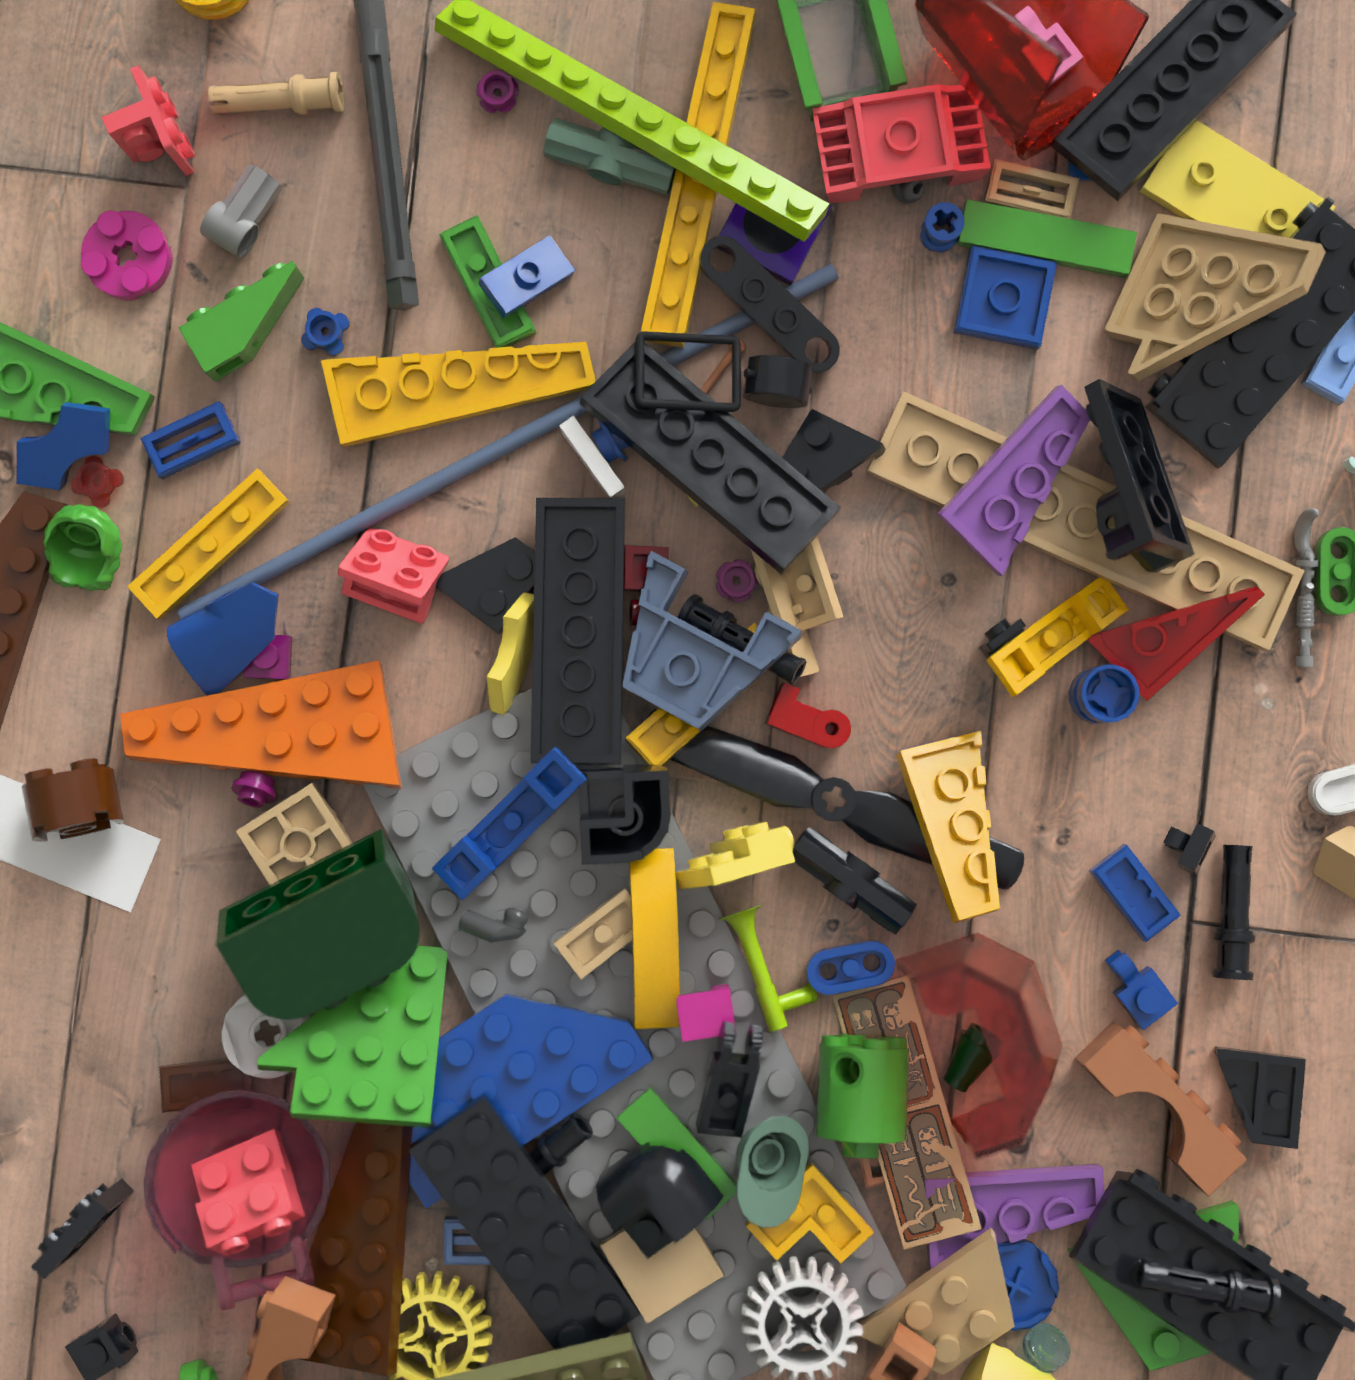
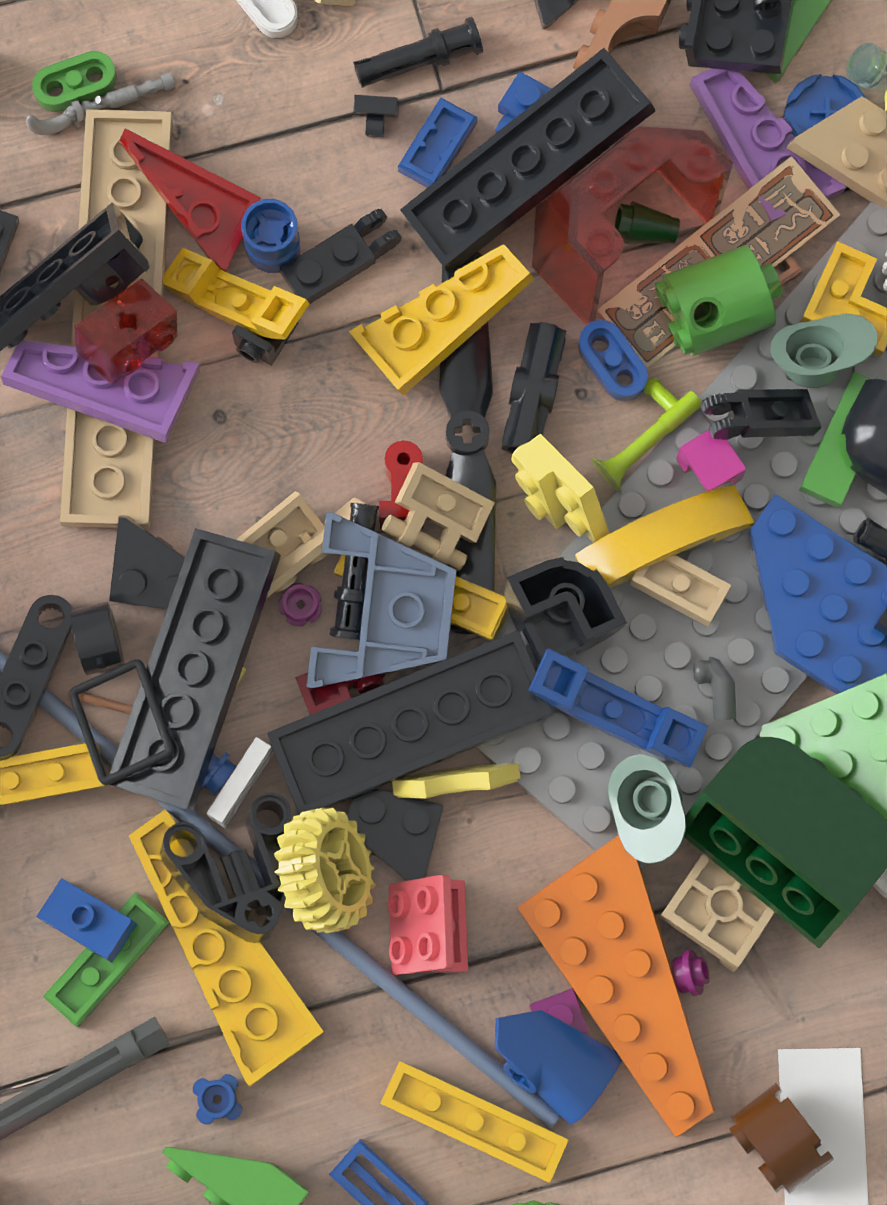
camera: 110 degrees left, 10 degrees down
none -> clear red brick [74,278,178,384]
none -> black connector [160,793,291,943]
none -> light yellow gear [274,808,376,934]
none -> black hinge [280,208,402,304]
none -> tan plate [382,462,495,570]
none -> black plate [400,48,656,274]
none -> piece [608,754,686,864]

